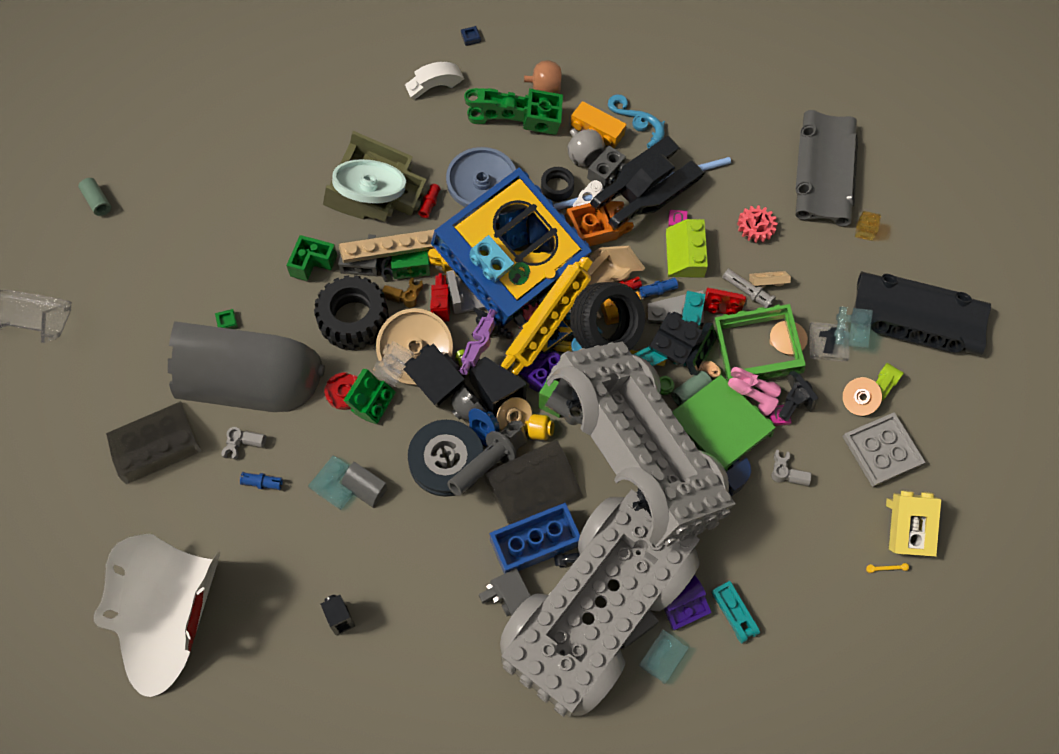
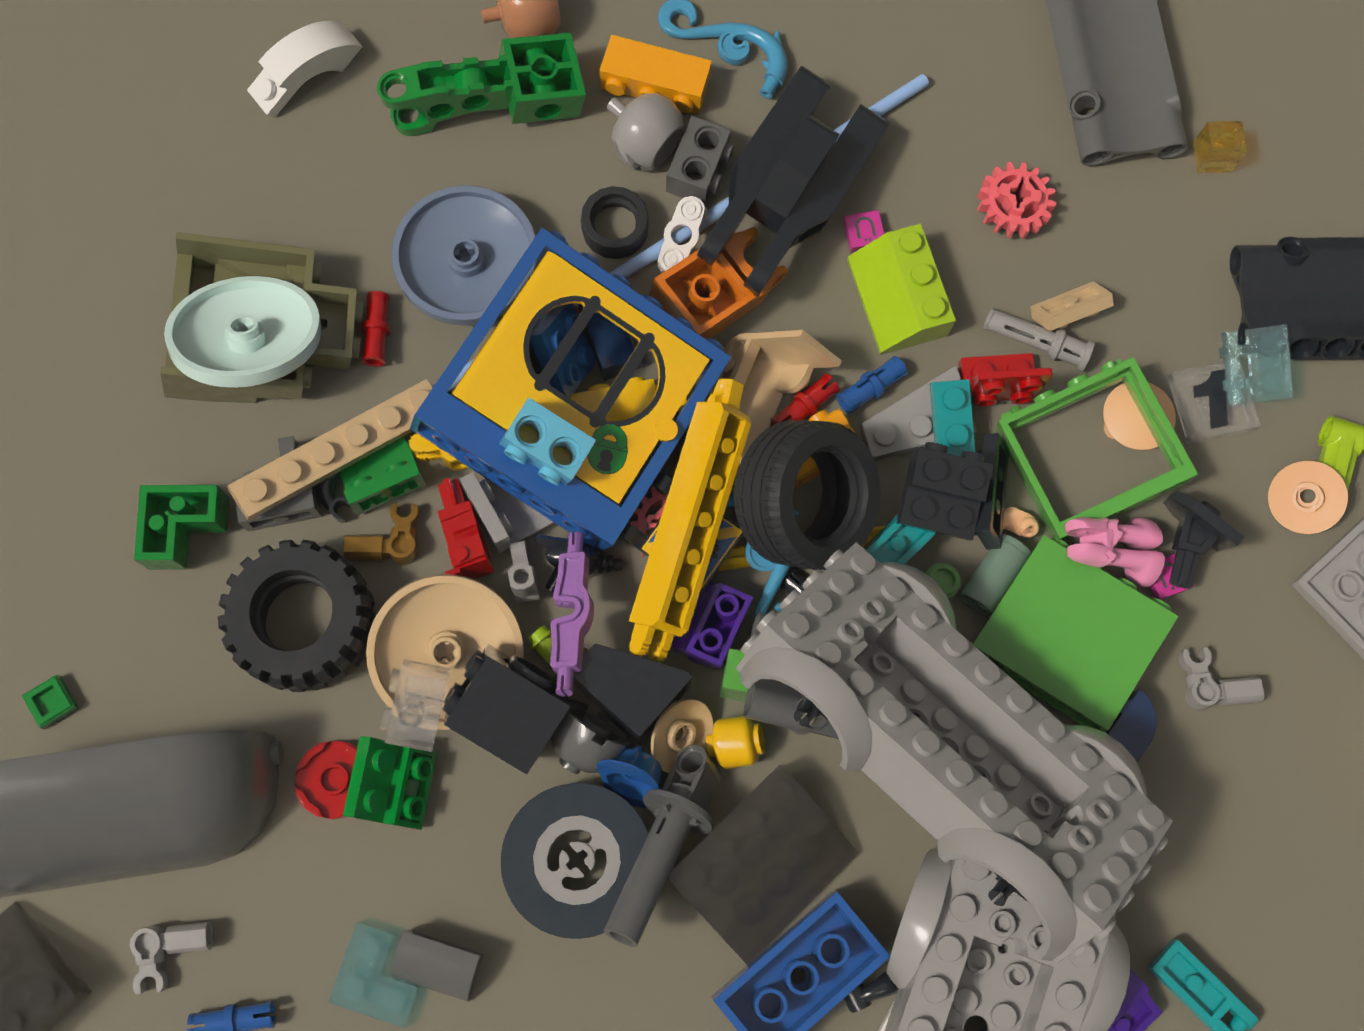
camera: 20 degrees left, 10 degrees up
none -> light grey bar [508,541,540,604]

